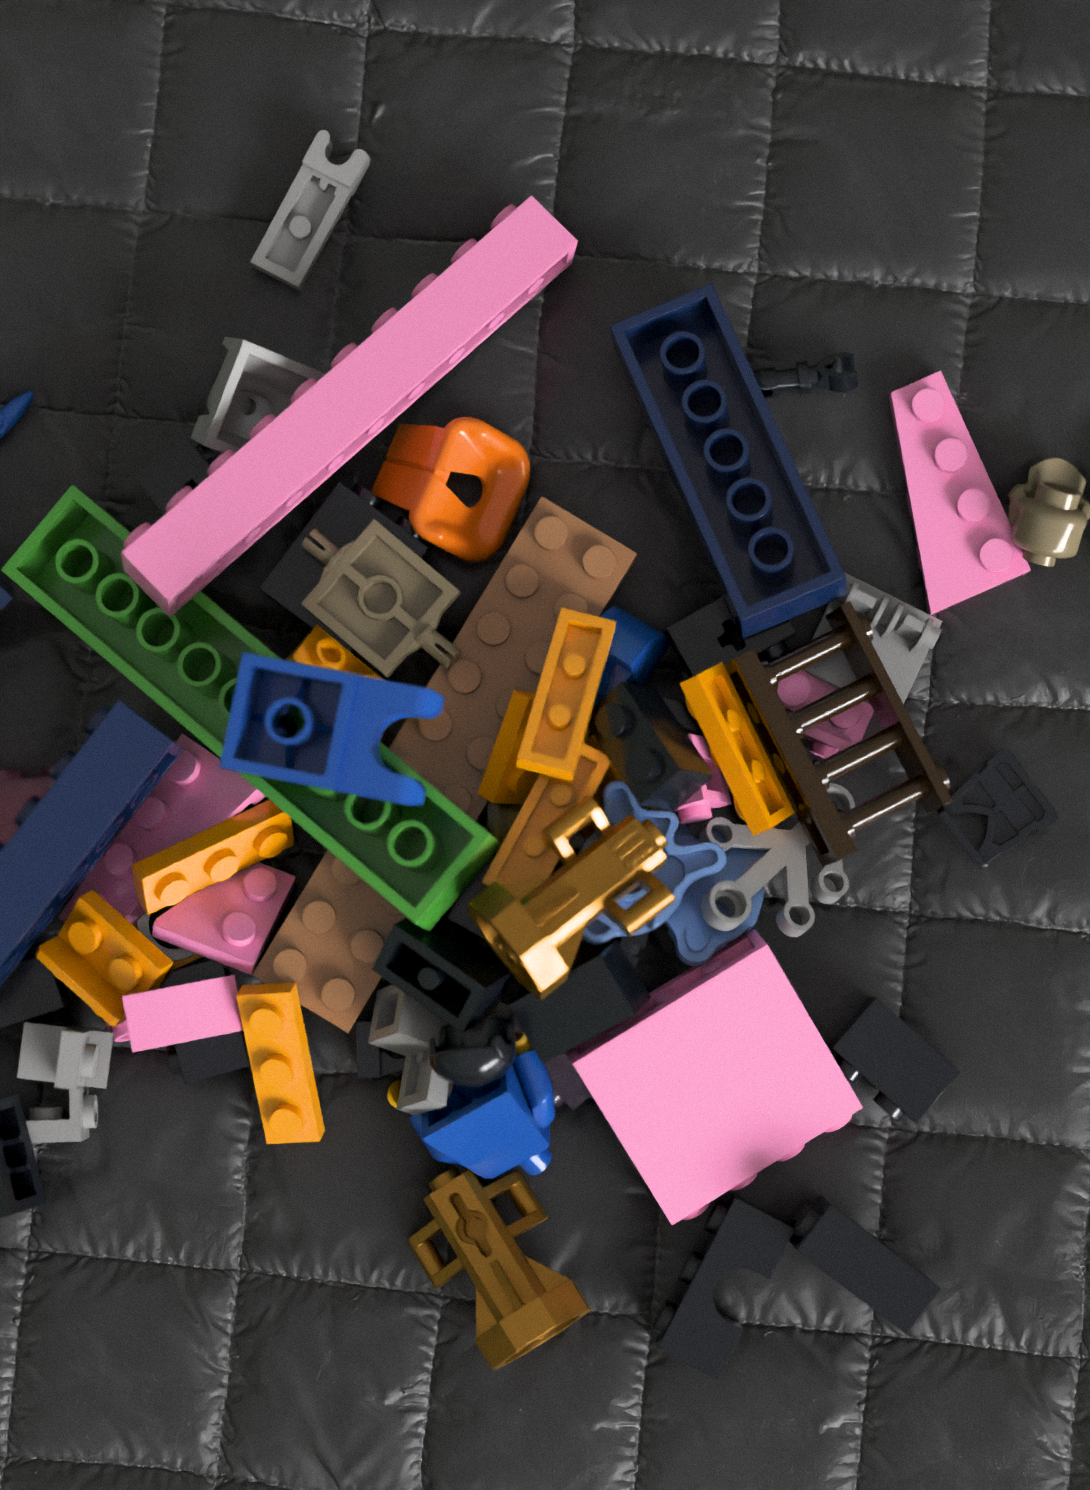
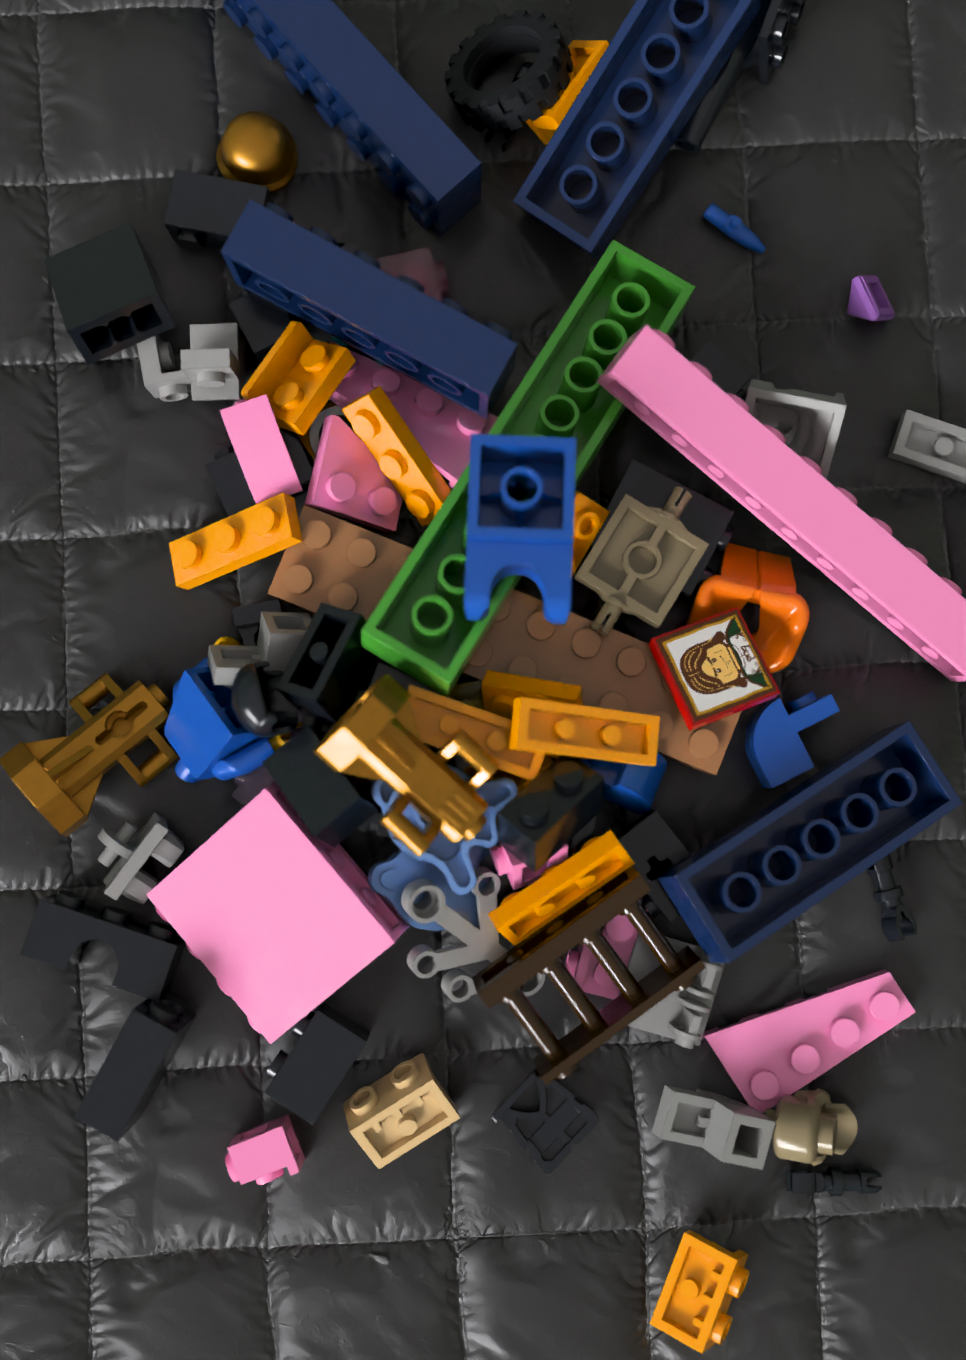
camera: 80 degrees right, 0 degrees up
none -> light grey hips [97,811,185,904]
none -> bright pink brick [225,1114,305,1185]
none -> tan bracket [343,1053,460,1169]
none -> tile [648,606,780,731]
none -> light grey brick [652,1085,776,1170]
none -> blue brick [745,691,840,788]
none -> medium lavender slope [847,275,895,321]

